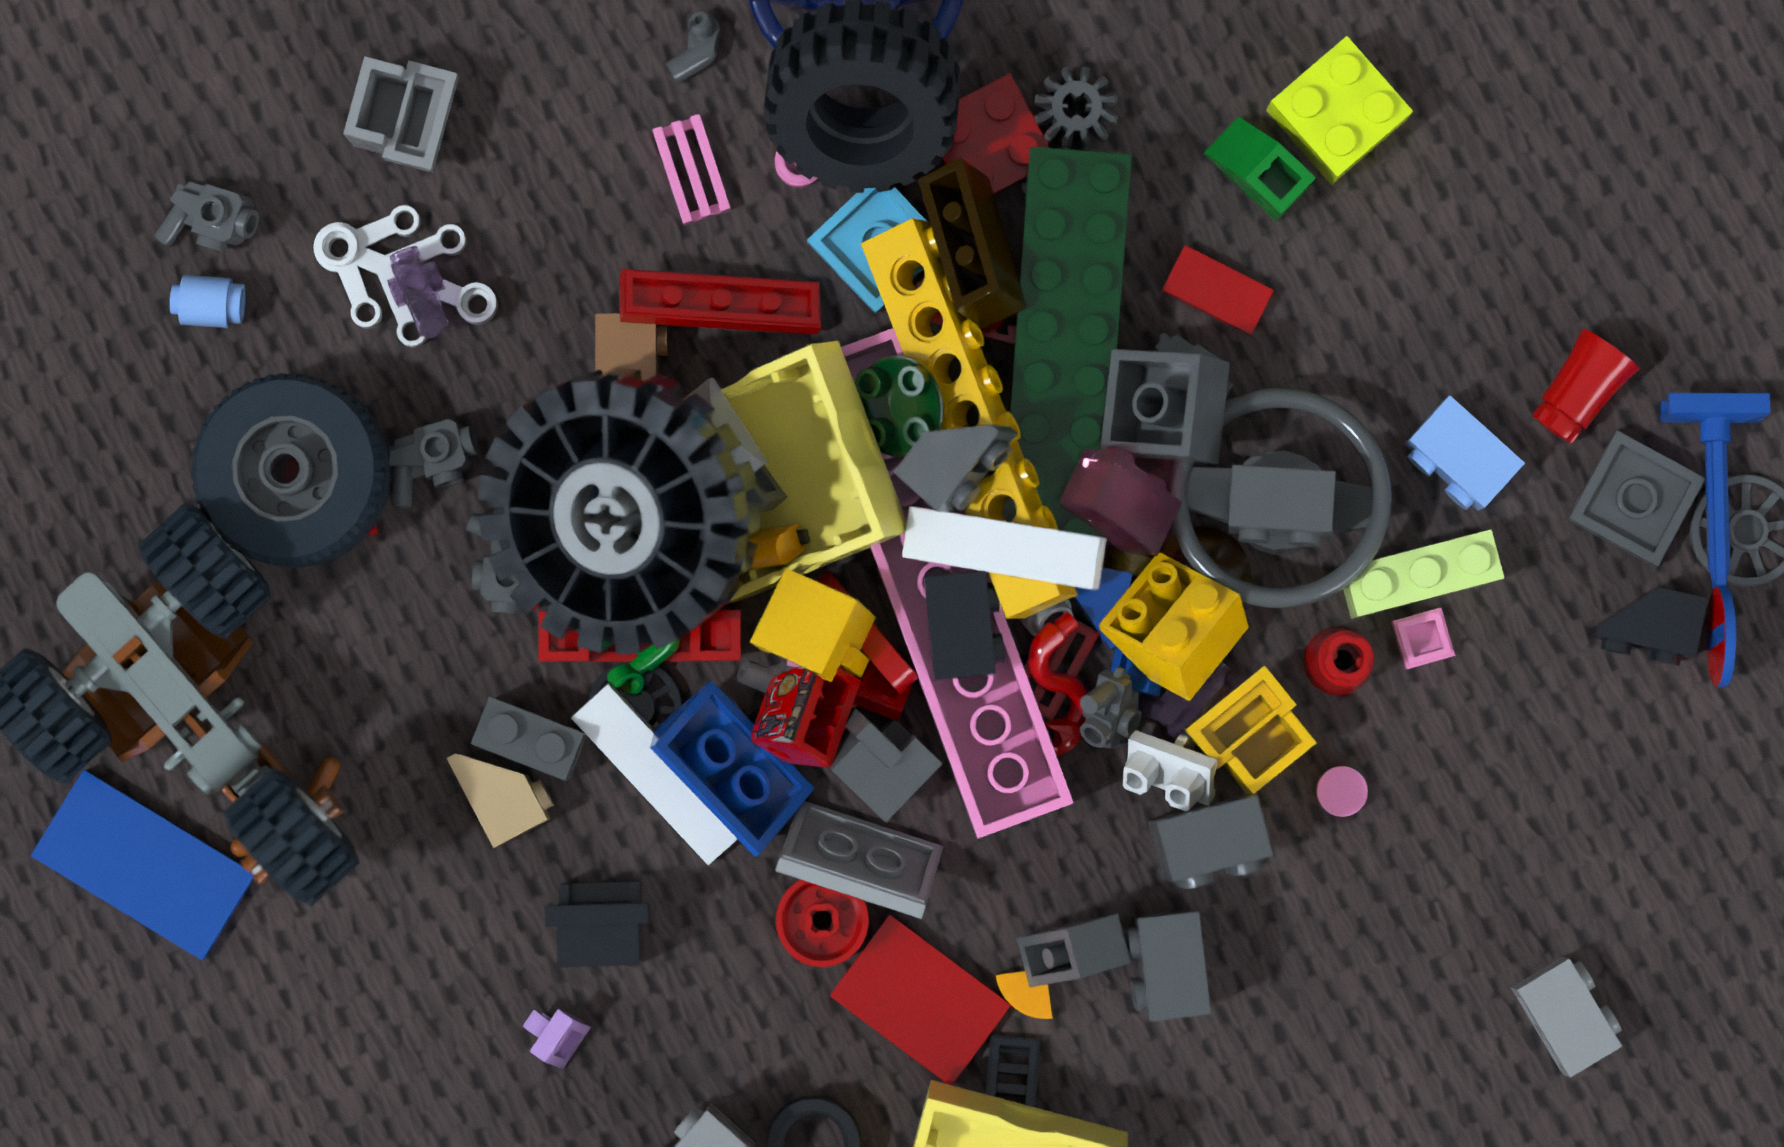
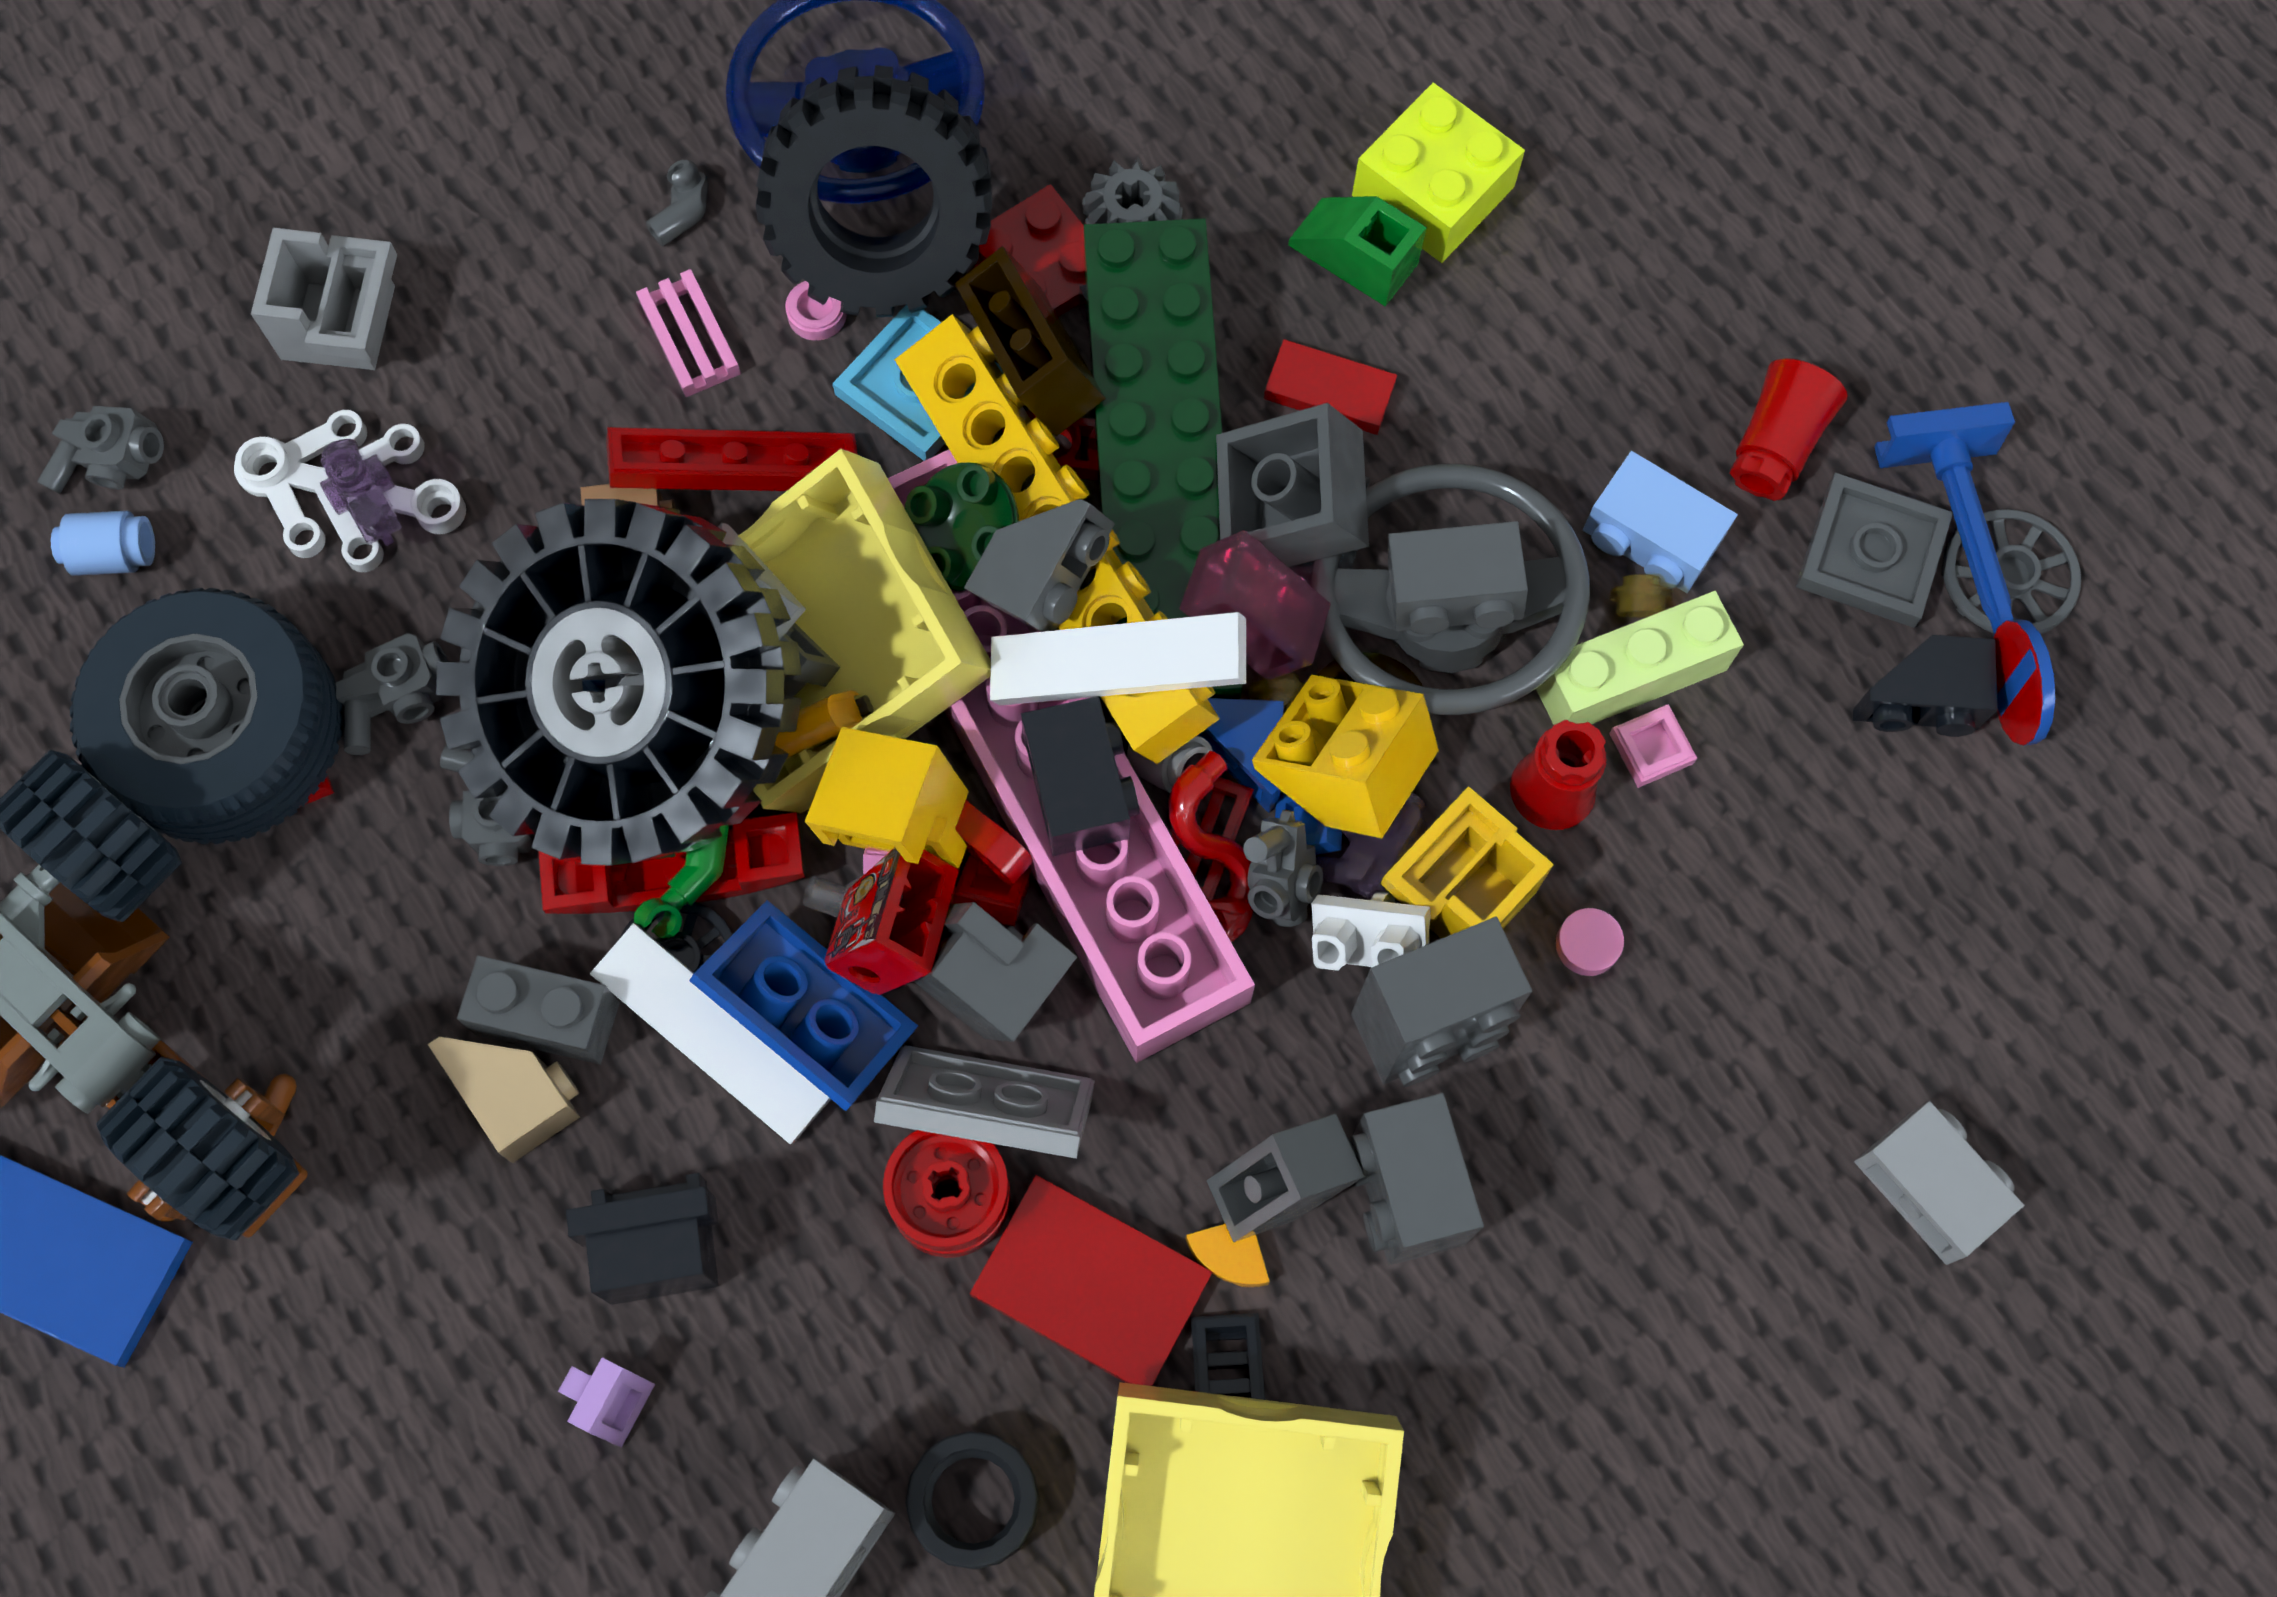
camera: 10 degrees left, 15 degrees down
none -> clear yellow plate [1610,575,1673,618]

